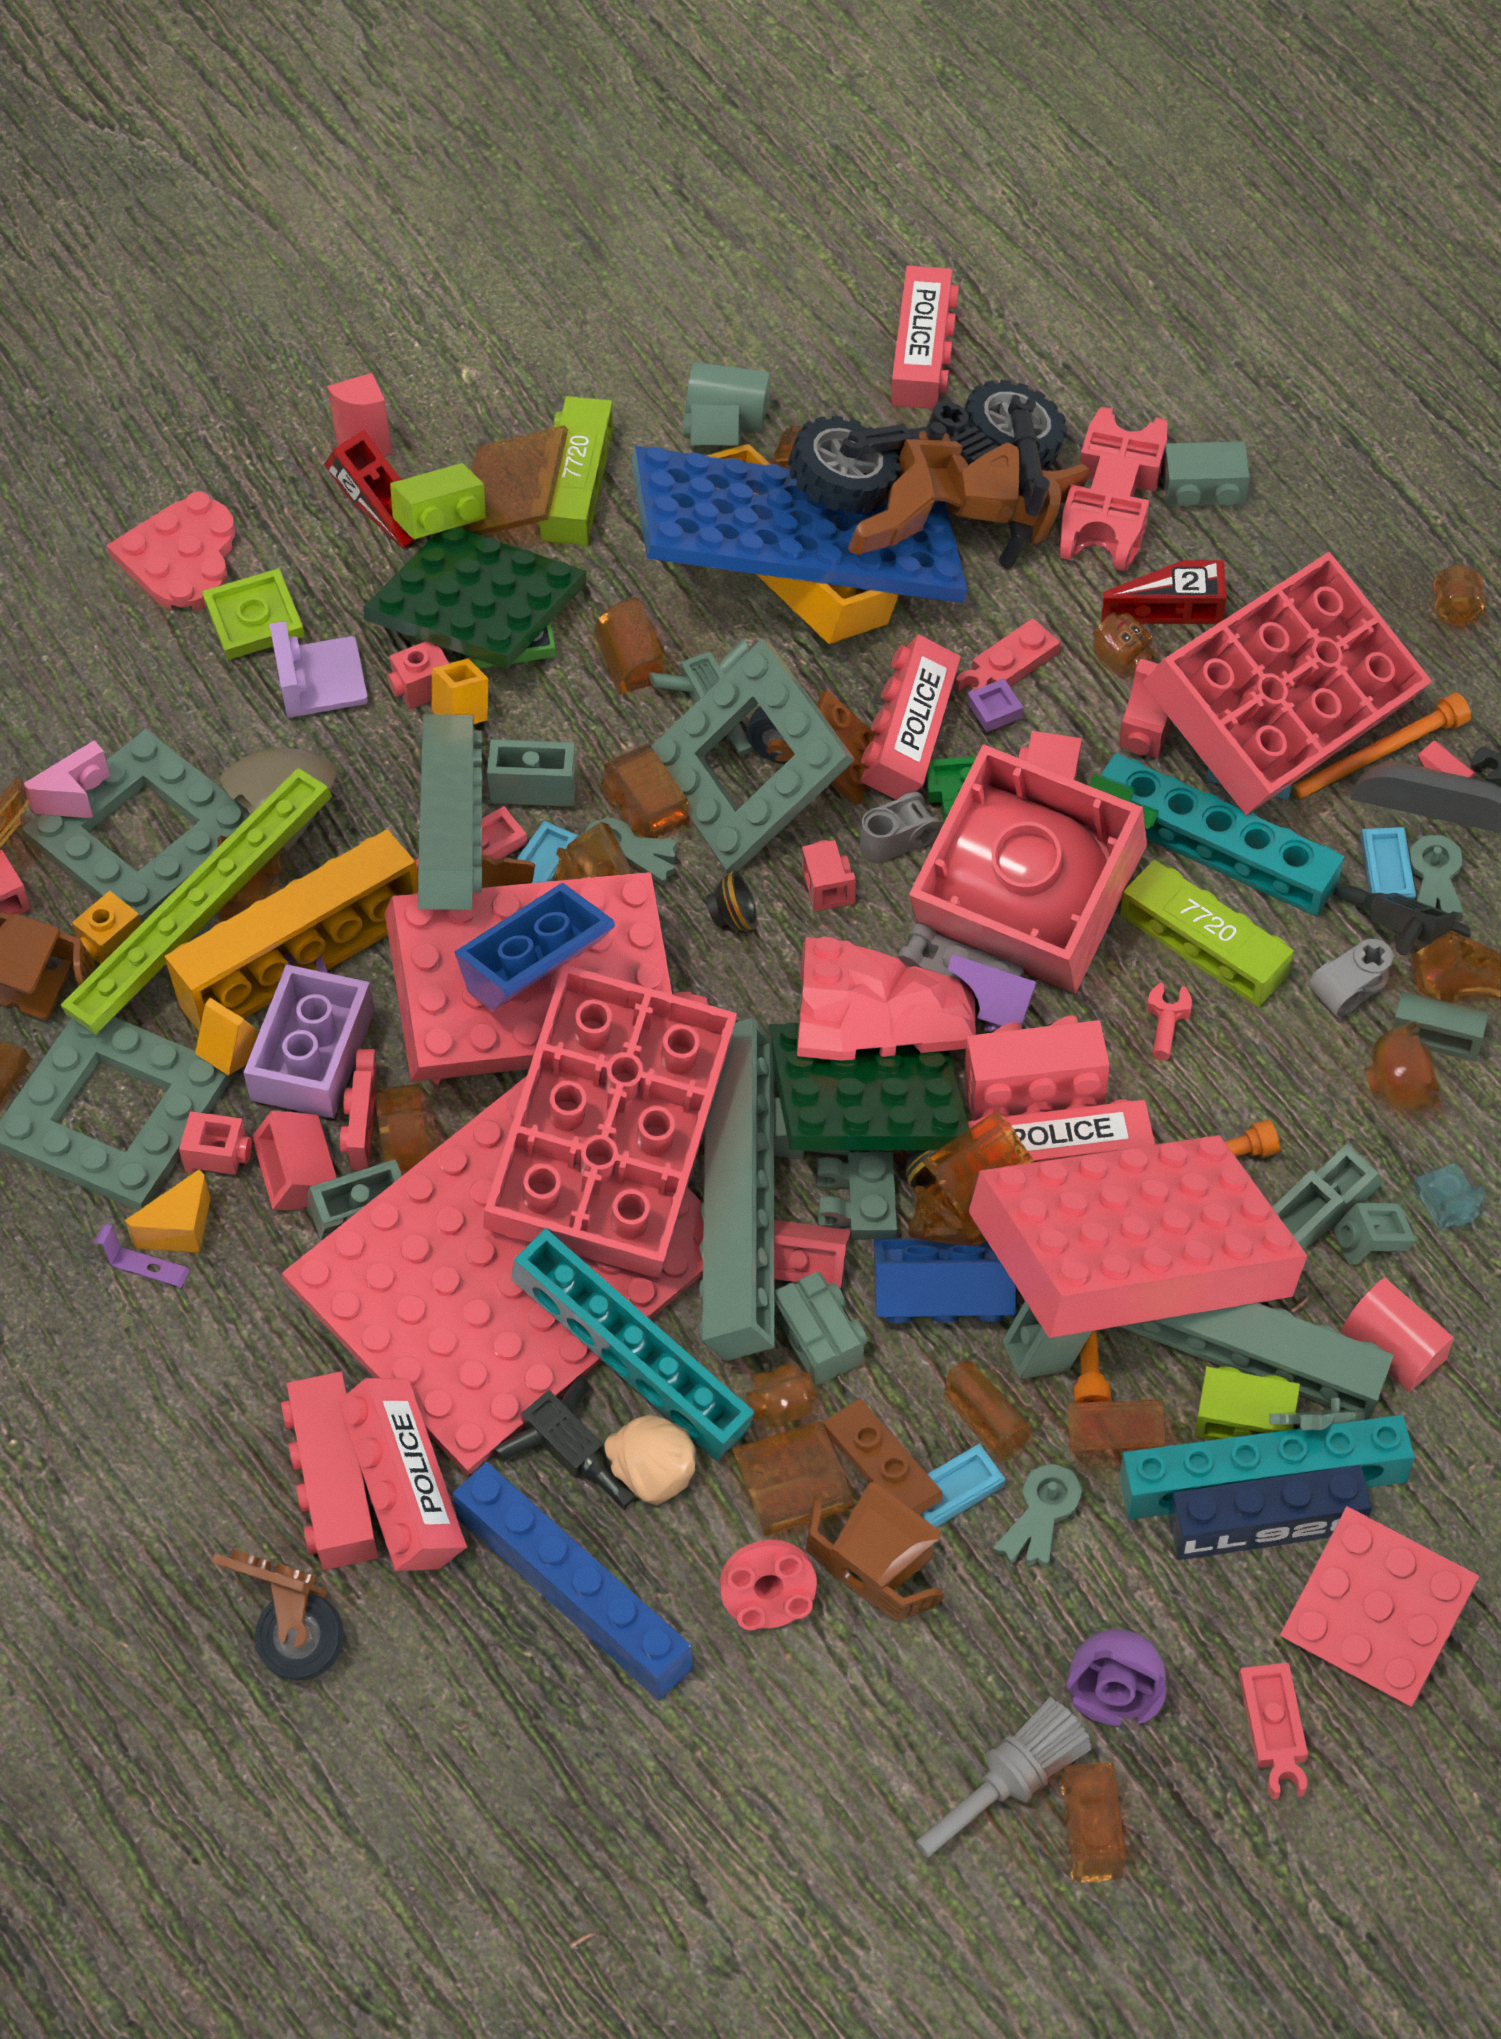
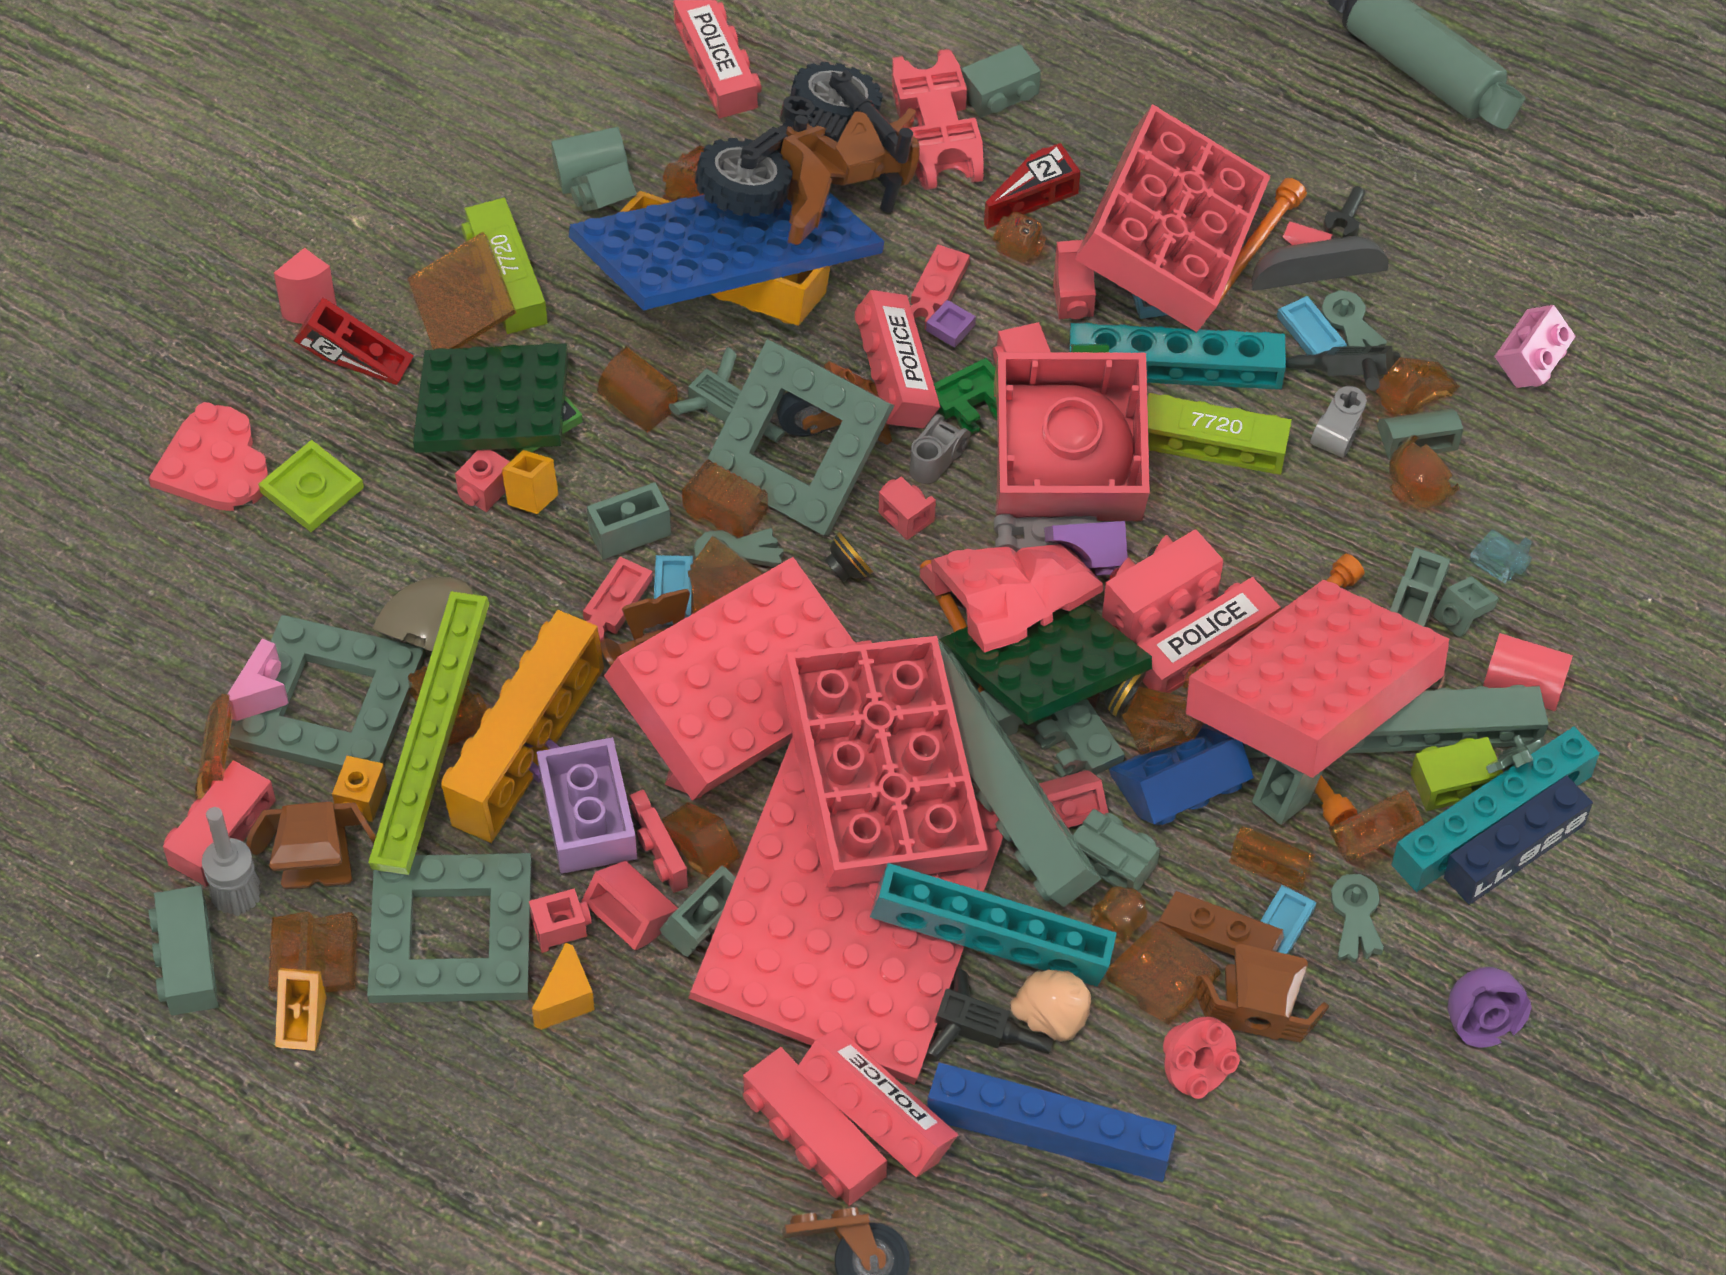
camera: 30 degrees left, 0 degrees up
medium lavender piece [93,1224,190,1289] -> none
light orange slope [195,998,259,1076] -> none
lavender bracket [269,621,368,718] -> none
lime brick [390,463,486,539] -> none
sand green brick [418,714,482,910] -> none
blue slope [454,882,615,1011] -> none
light grey piece [915,1697,1091,1858] -> none
clear orange brick [922,1110,1034,1214] -> none
clear orange brick [1061,1762,1126,1883] -> none
coral bar [1147,983,1192,1061] -> none
coral plate [1239,1663,1308,1800] -> none
coral plate [1280,1506,1480,1707] -> none
clear orange piece [1433,565,1485,626] -> none

